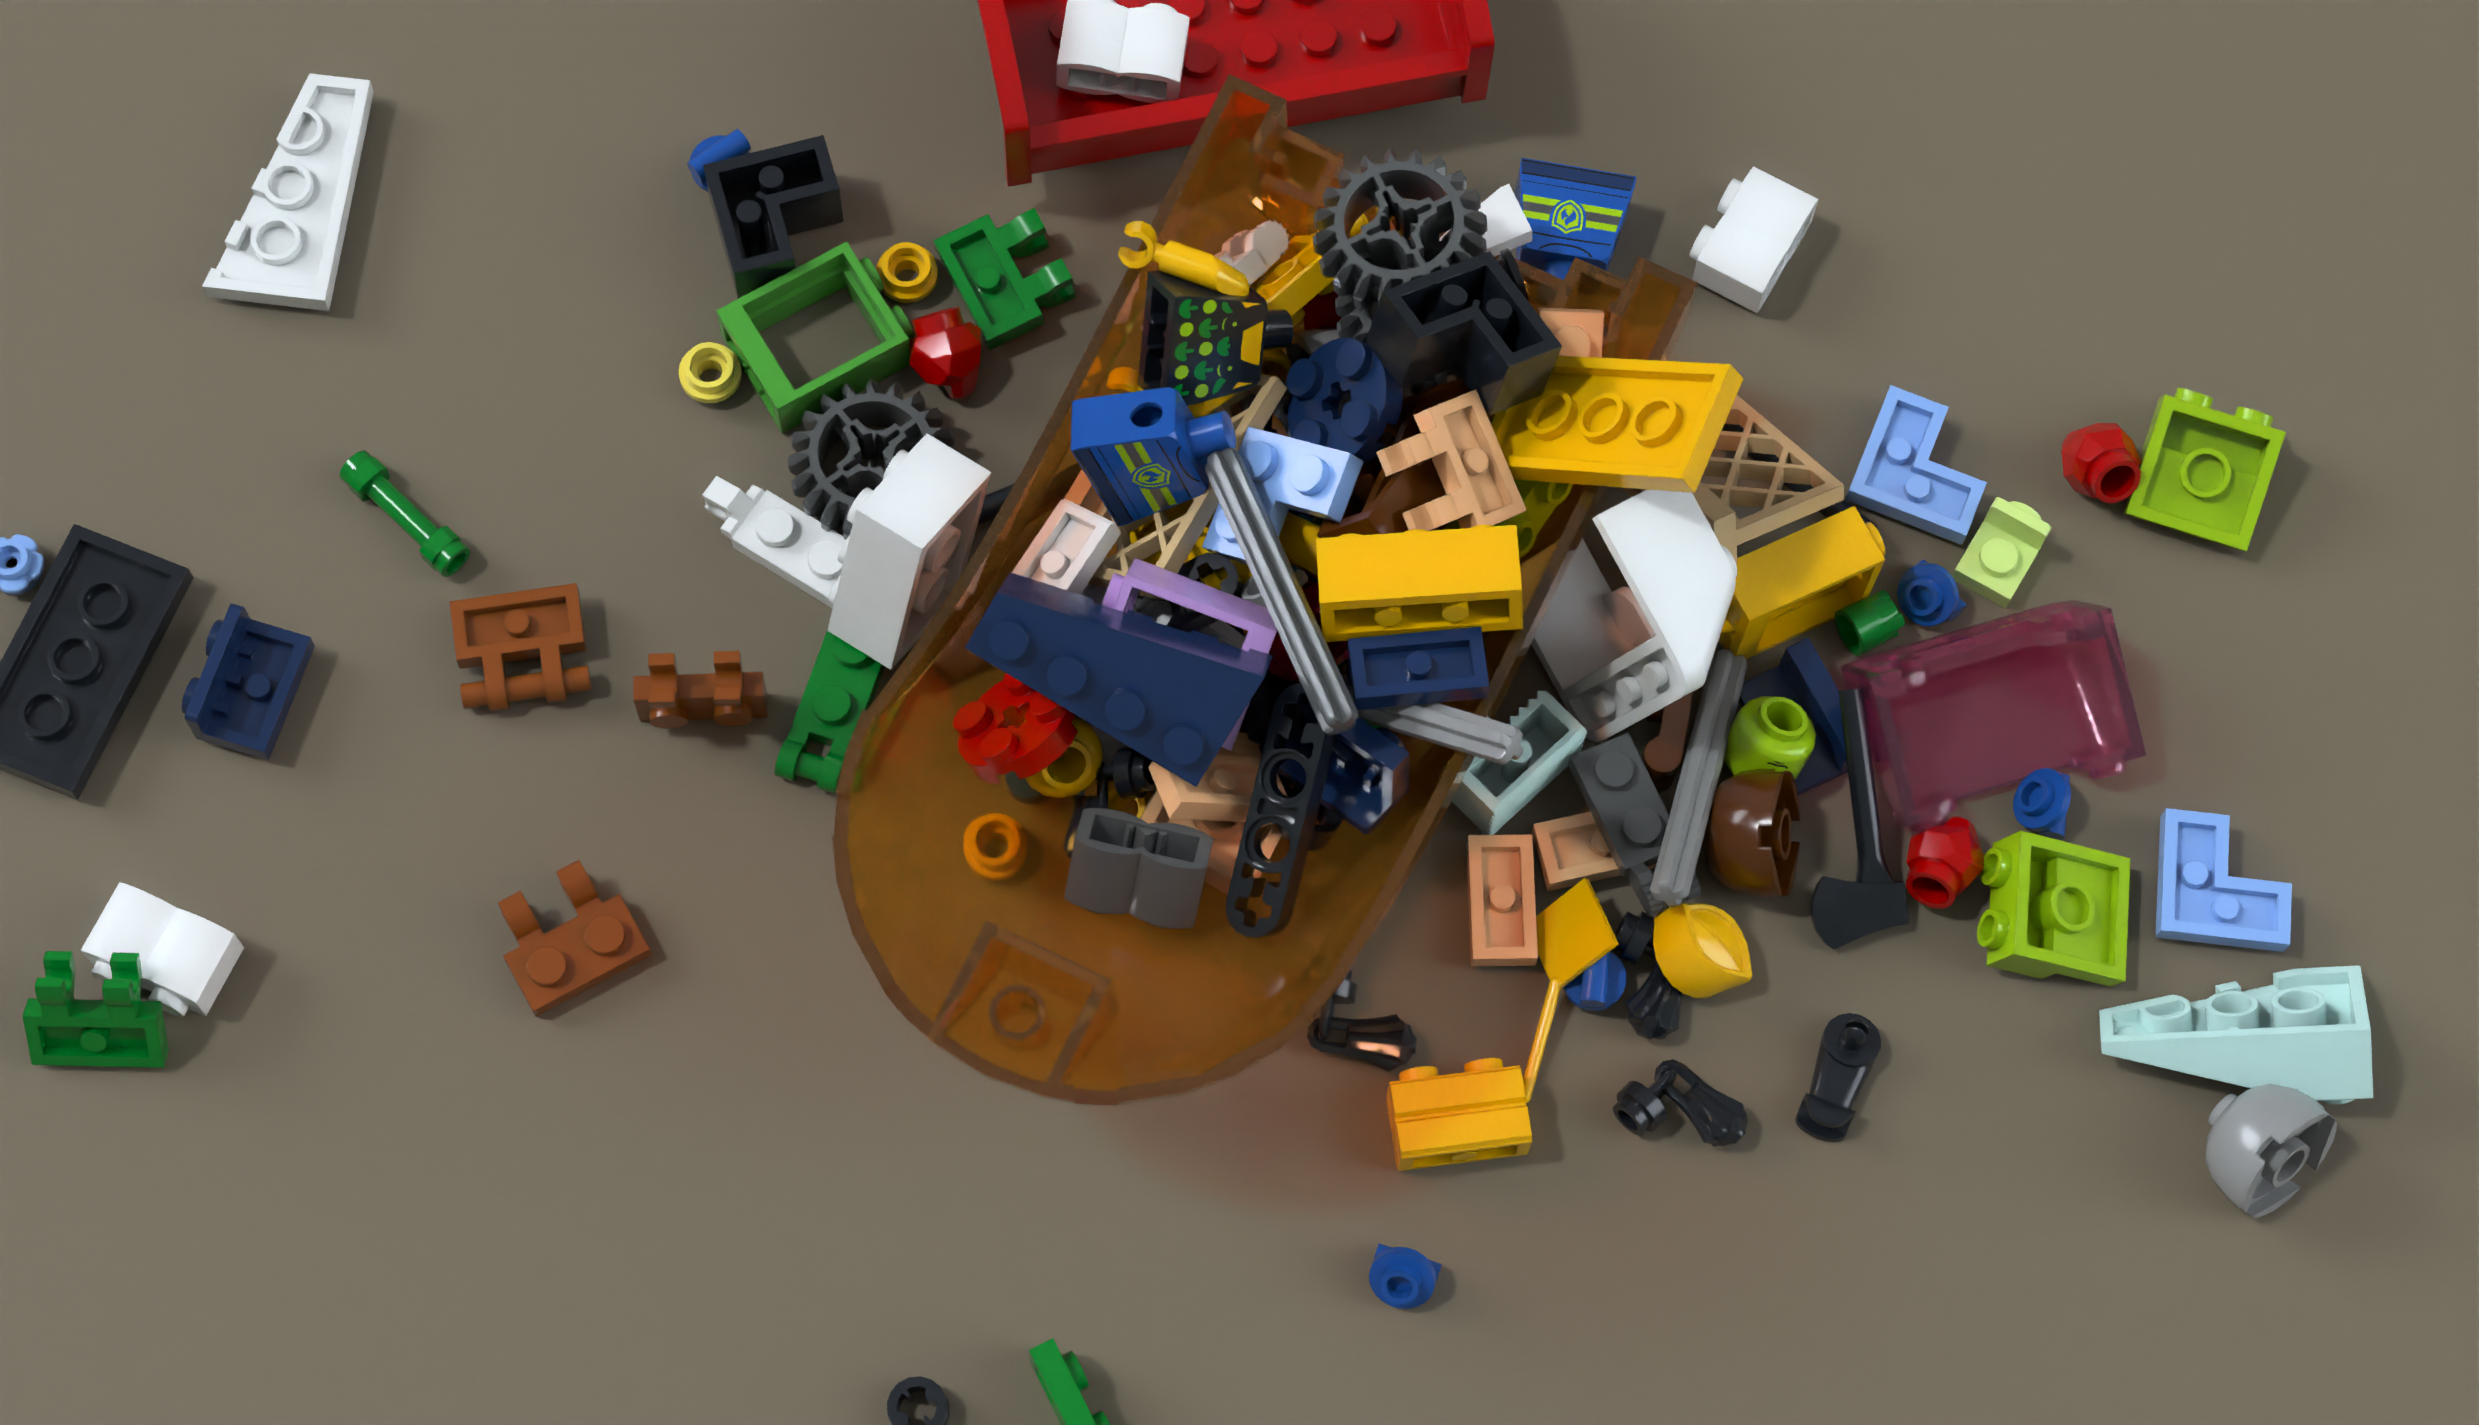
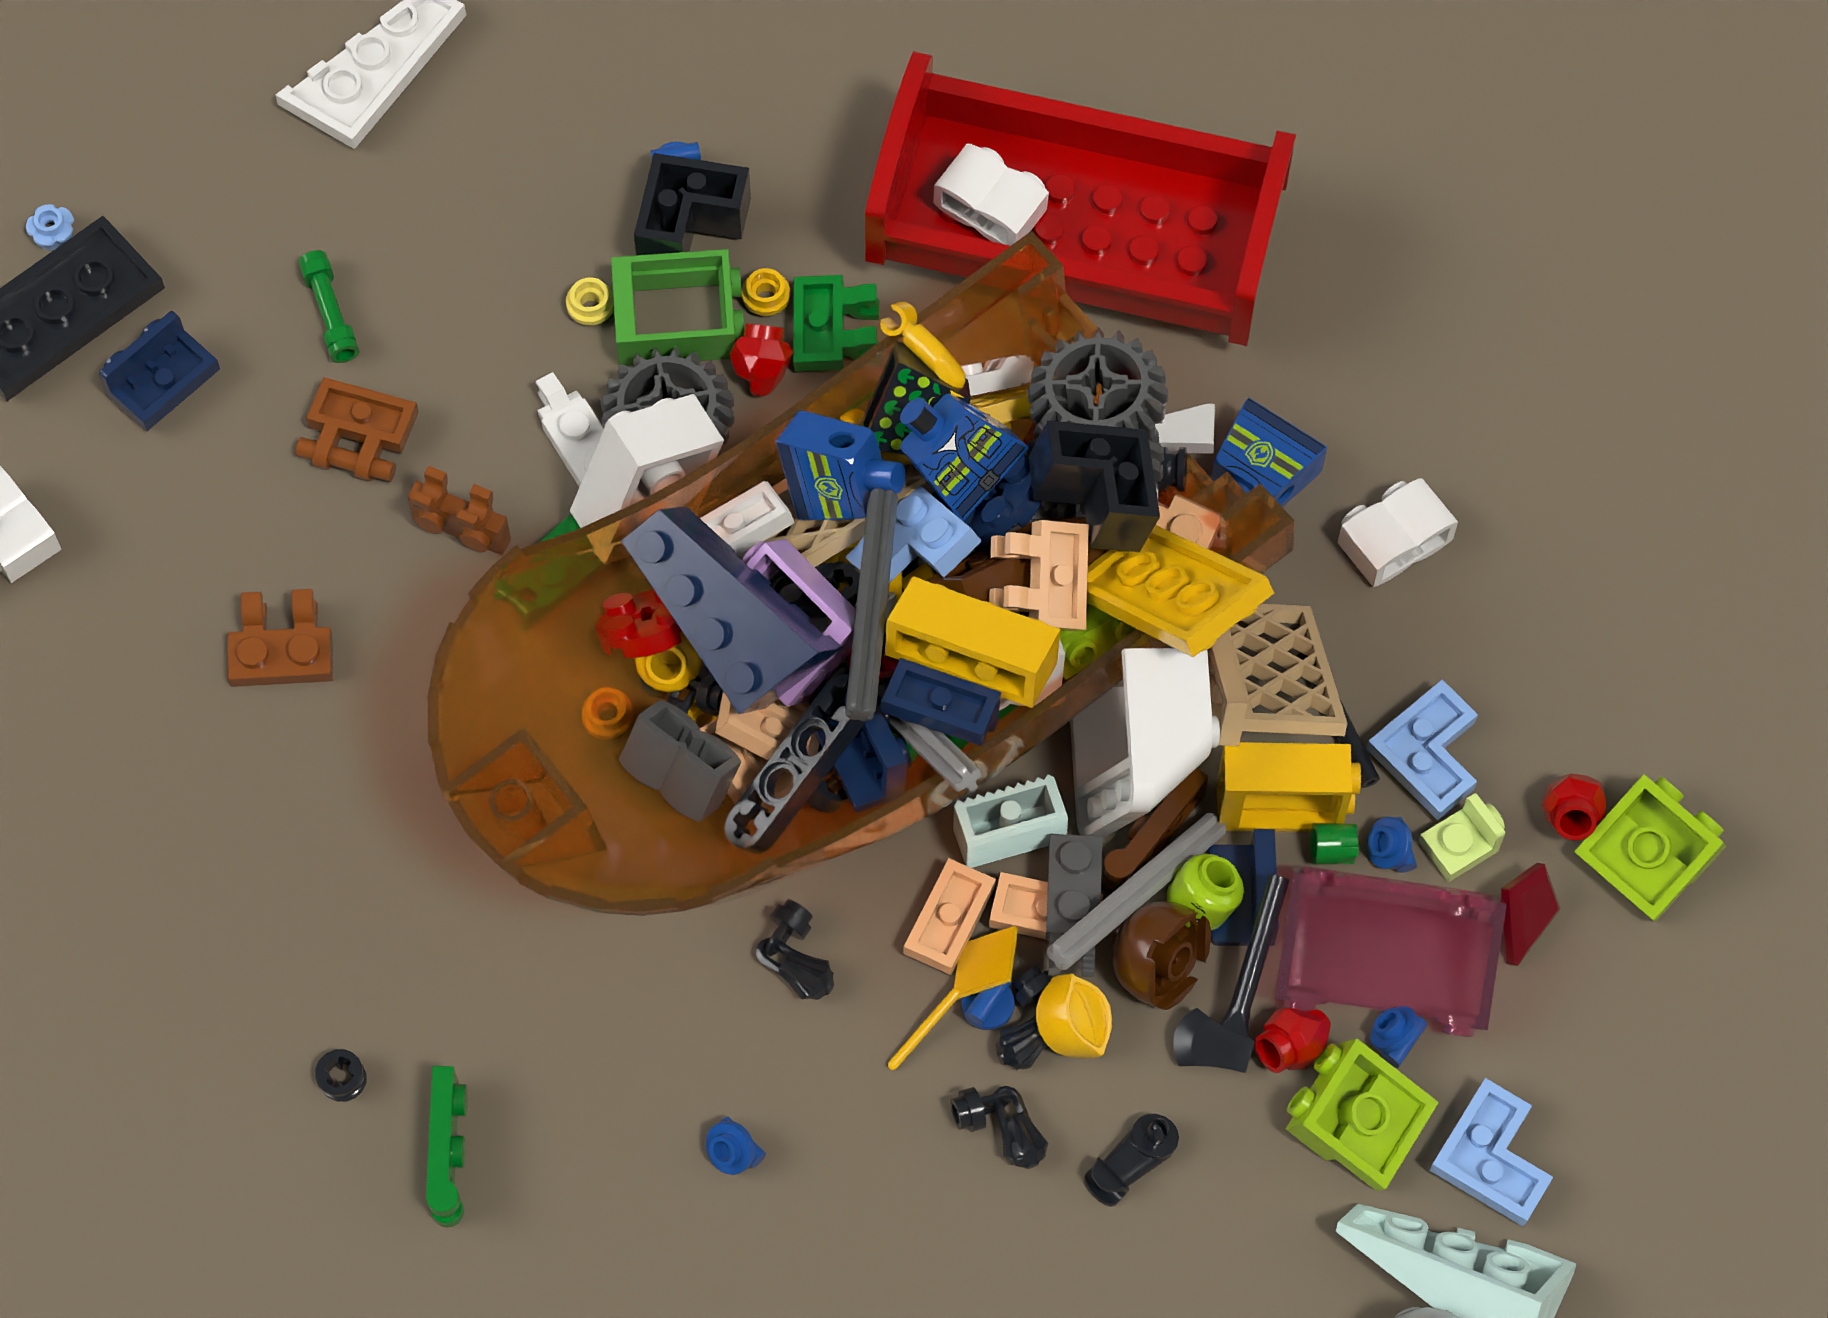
camera: 30 degrees right, 5 degrees down
yellow brick [1386,1058,1532,1171] -> none
none -> blue torso [900,393,1029,521]
none -> dark red piece [1501,863,1561,966]

